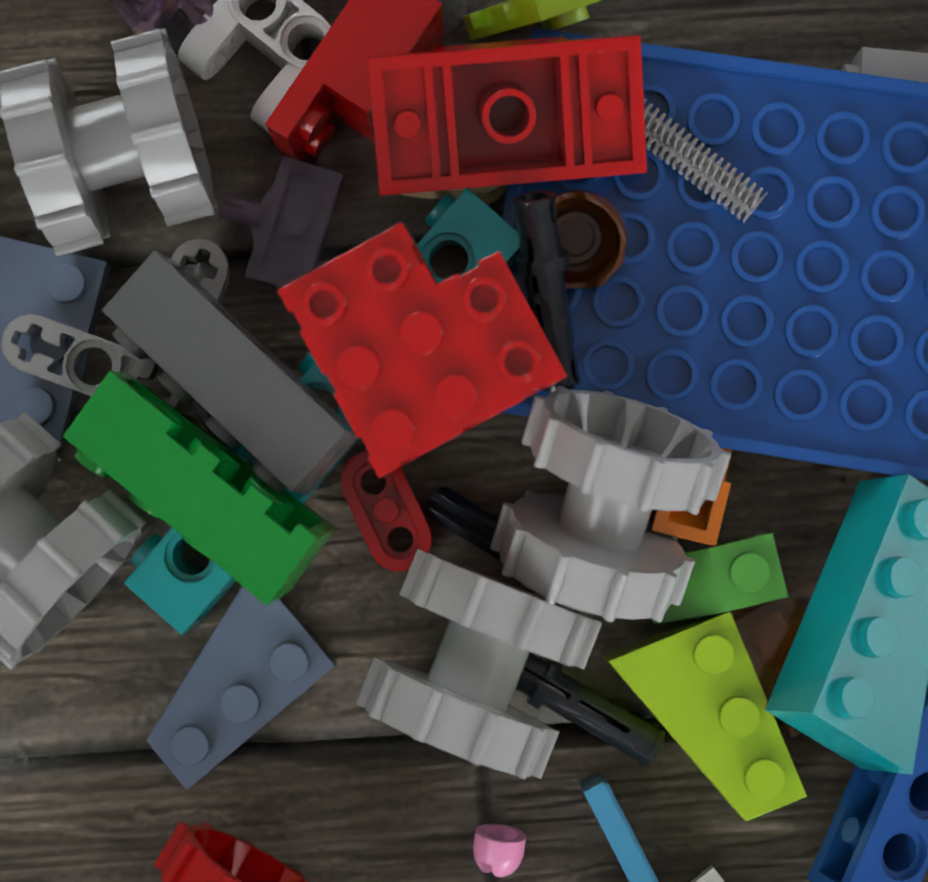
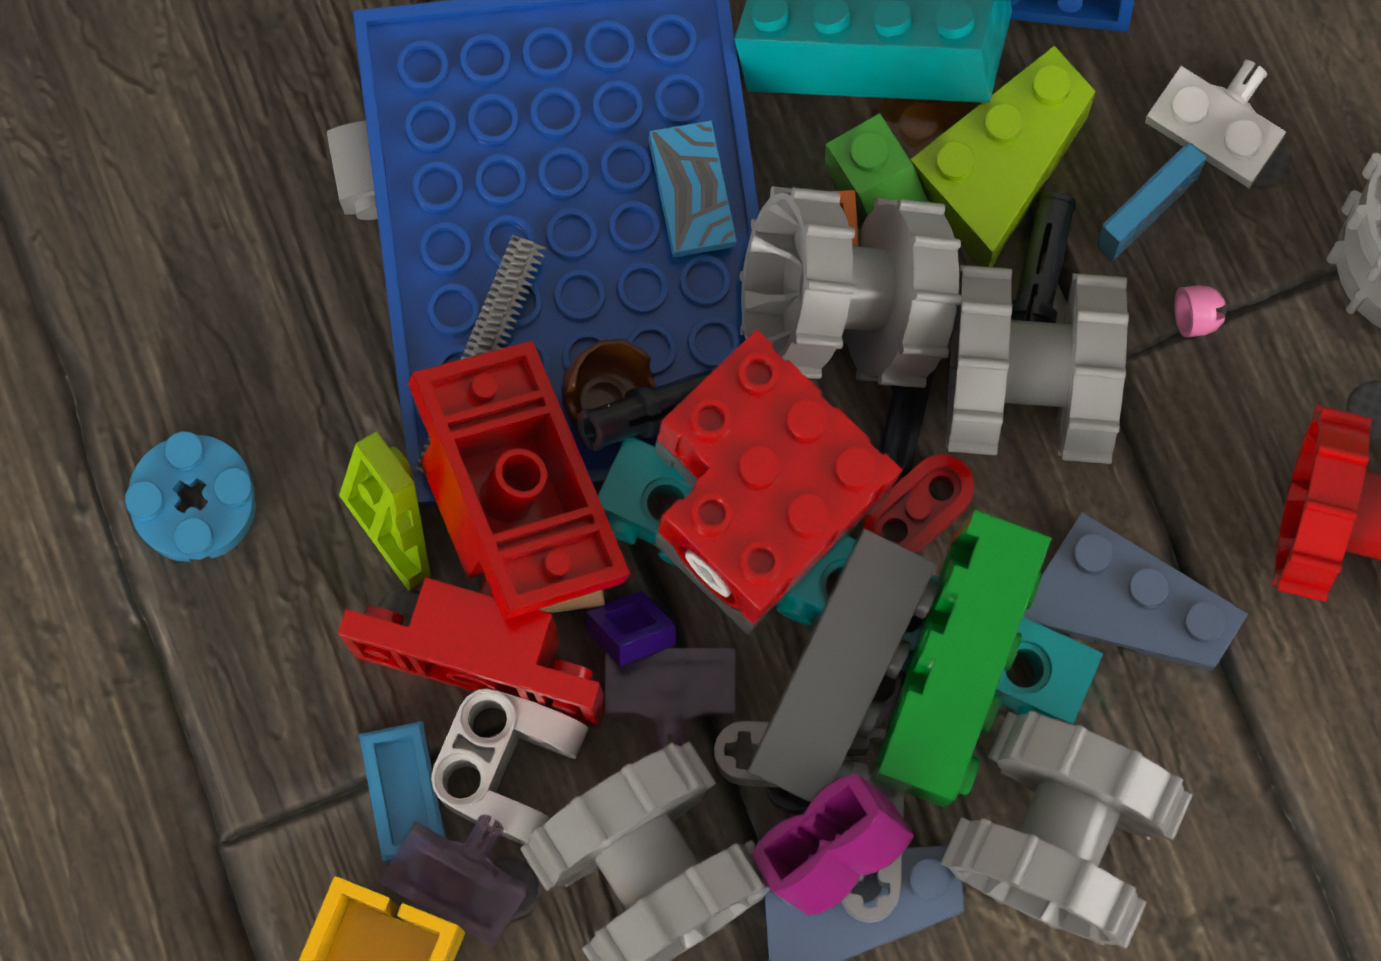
camera: 105 degrees left, 10 degrees down
none -> dark purple tile [587,591,676,667]
none -> tile [648,120,737,258]
none -> magenta brick [751,774,914,915]

